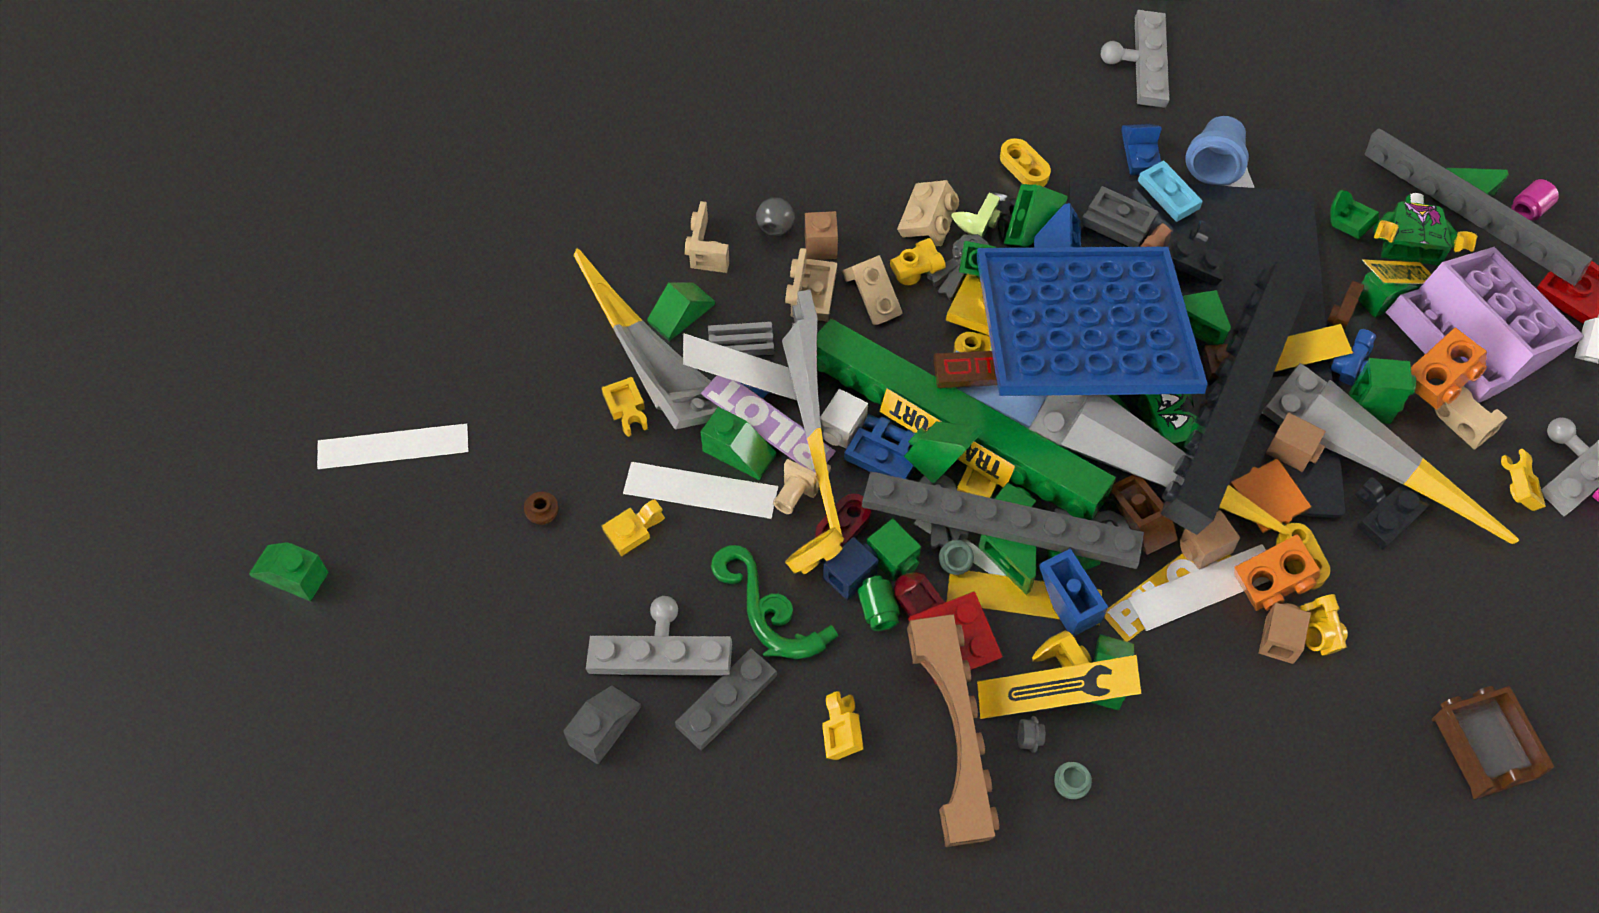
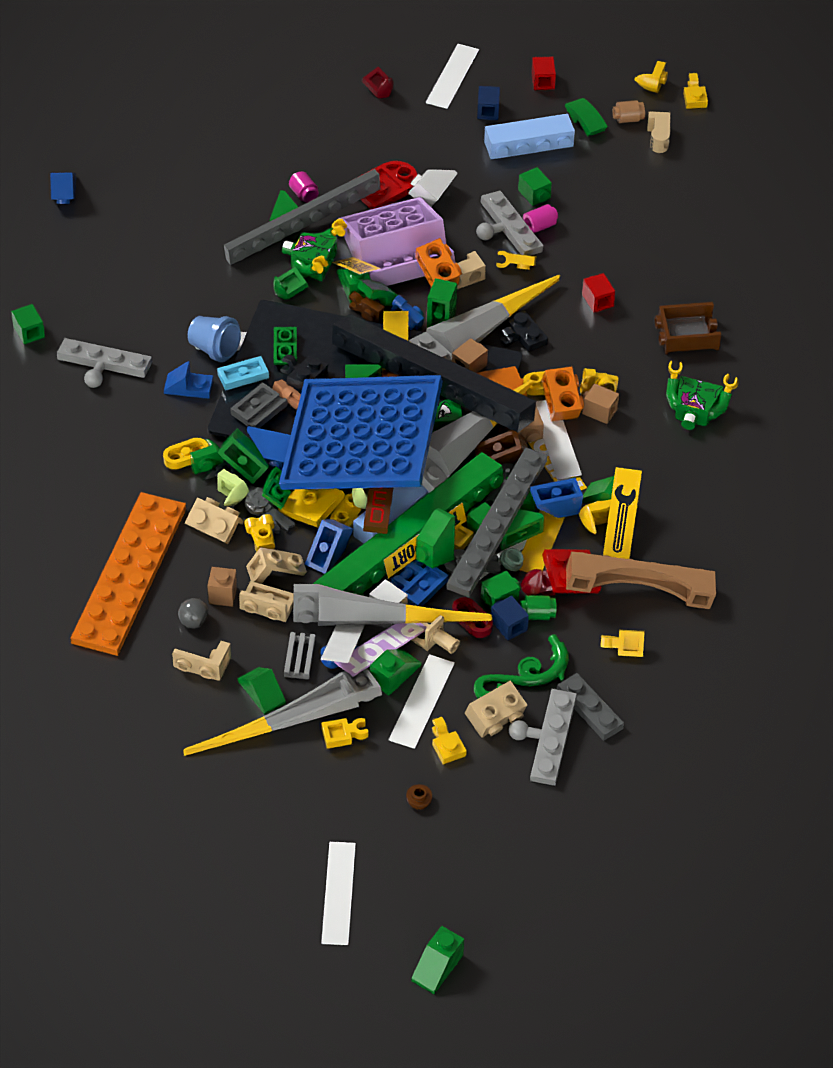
camera: 80 degrees left, 10 degrees down
dark grey slope [564,685,641,764] -> none
yellow plate [785,527,844,574] -> none
dark grey plate [1018,716,1045,753] -> none
sand green plate [1054,762,1092,799] -> none
none -> orange plate [71,492,186,656]
none -> green plate [190,439,224,474]
none -> green slope [274,327,297,365]
none -> blue slope [305,519,353,574]
none -> green slope [357,280,398,306]
none -> tan brick [465,680,527,738]
none -> red brick [582,273,615,313]
none -> green torso [666,361,739,430]

